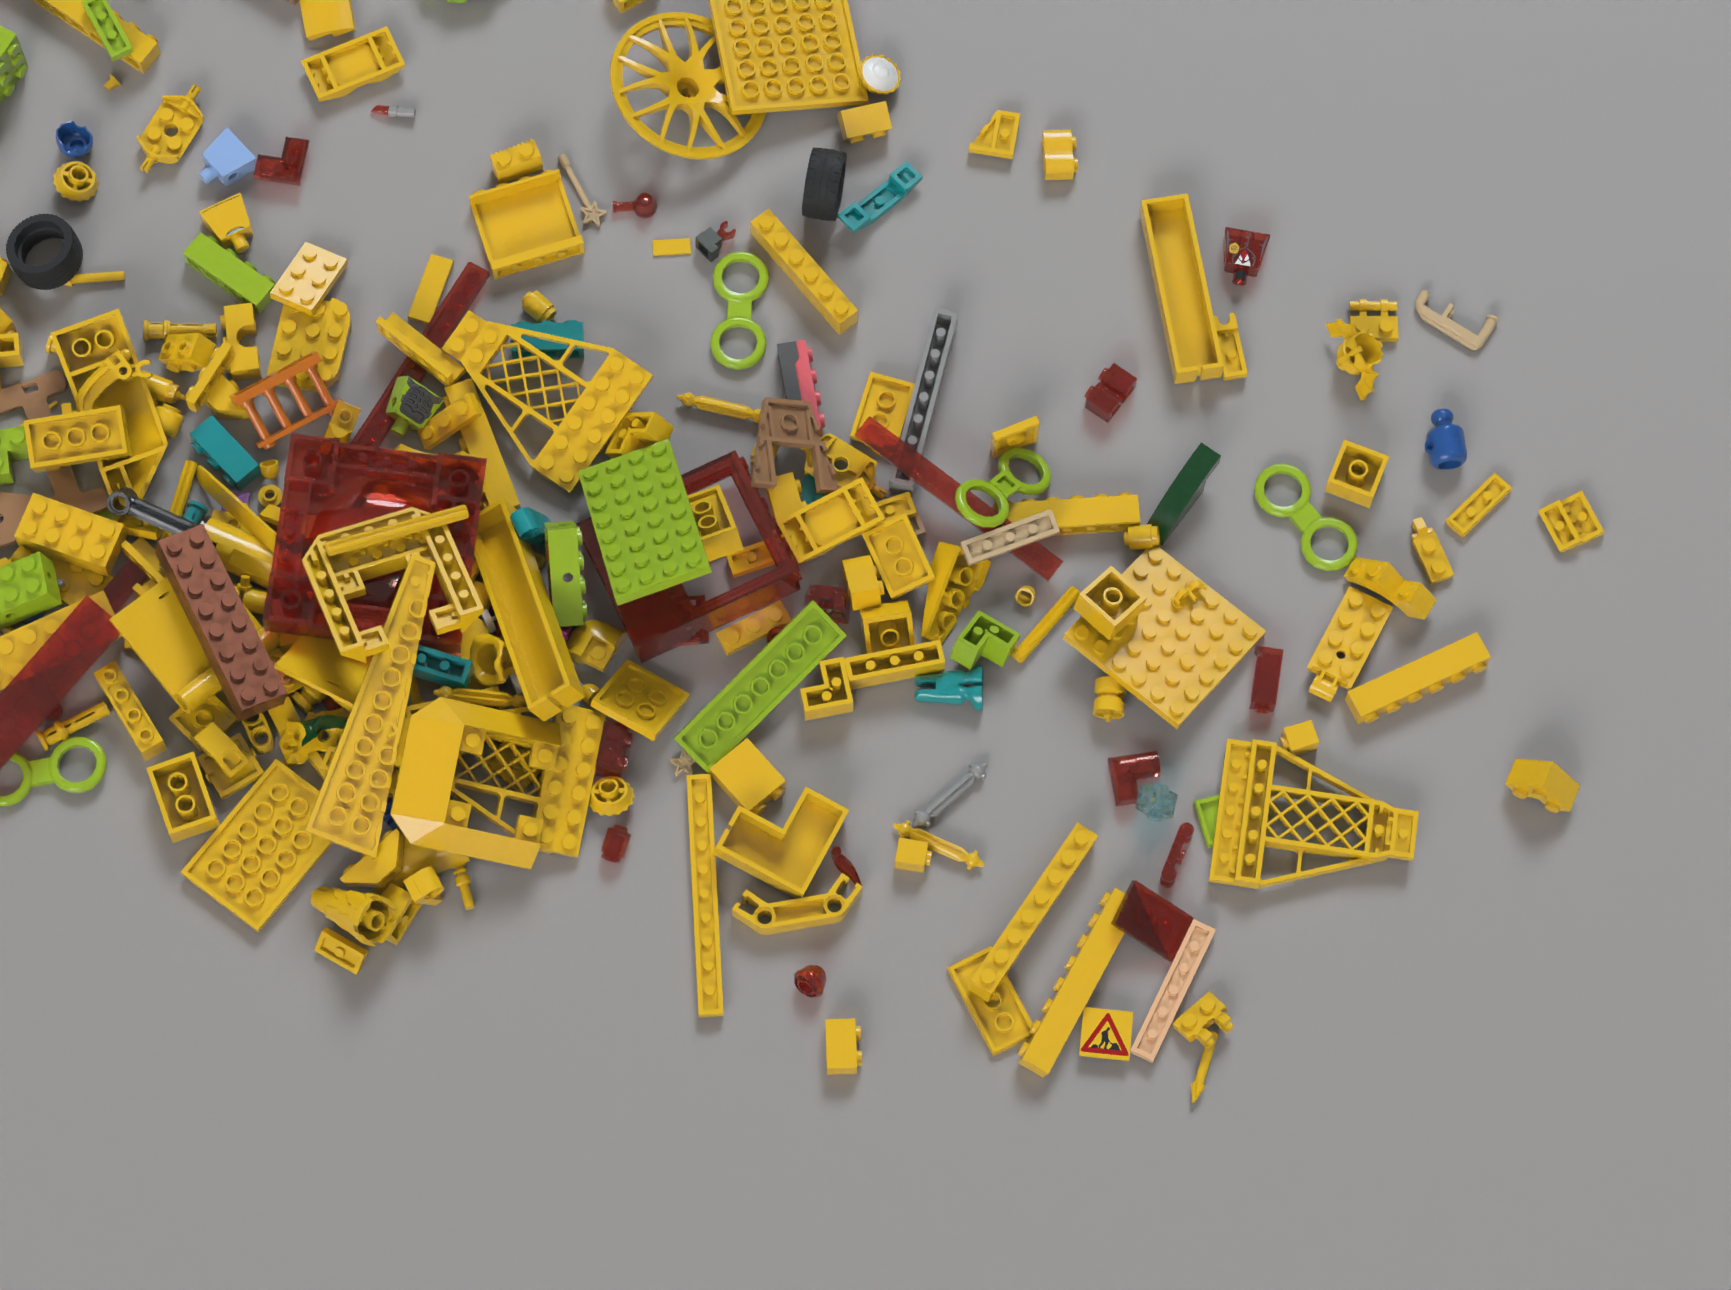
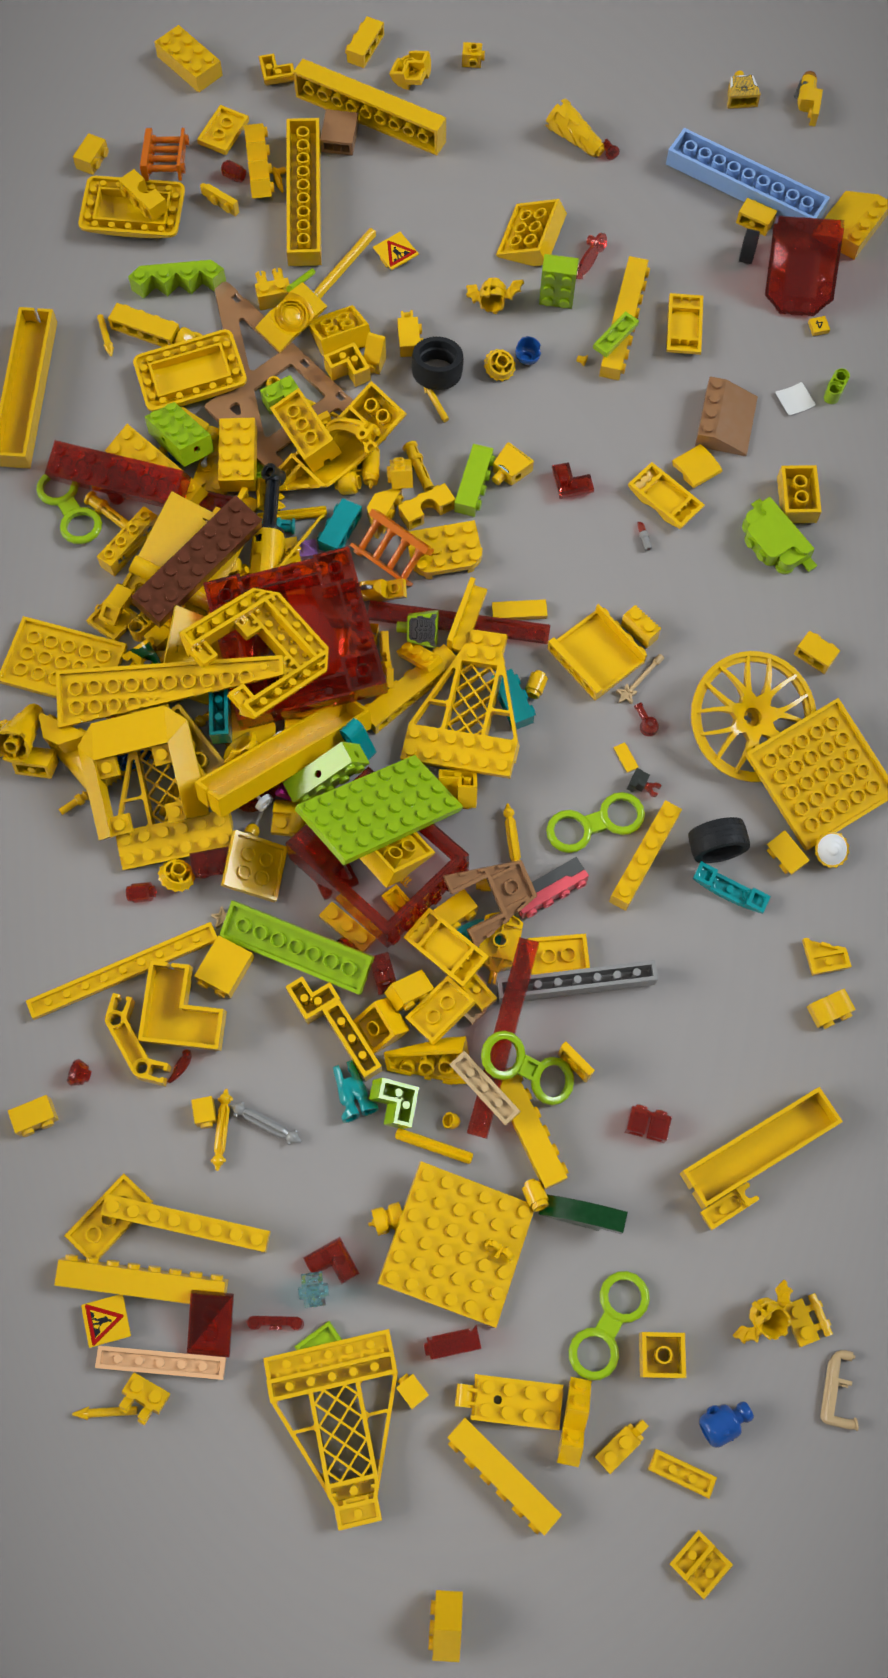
camera: 70 degrees right, 0 degrees up
yellow plate [136,84,205,173] -> none
yellow brick [146,751,220,843] -> none
yellow plate [186,341,235,413] -> none
light blue torso [198,127,258,186] -> none
yellow plate [270,242,348,316] -> none
yellow axle [325,505,469,556] -> none
yellow plate [403,866,444,906] -> none
yellow wheel [433,686,527,708] -> none
yellow brick [1073,566,1147,640] -> none
clear red torso [1223,227,1270,286] -> none

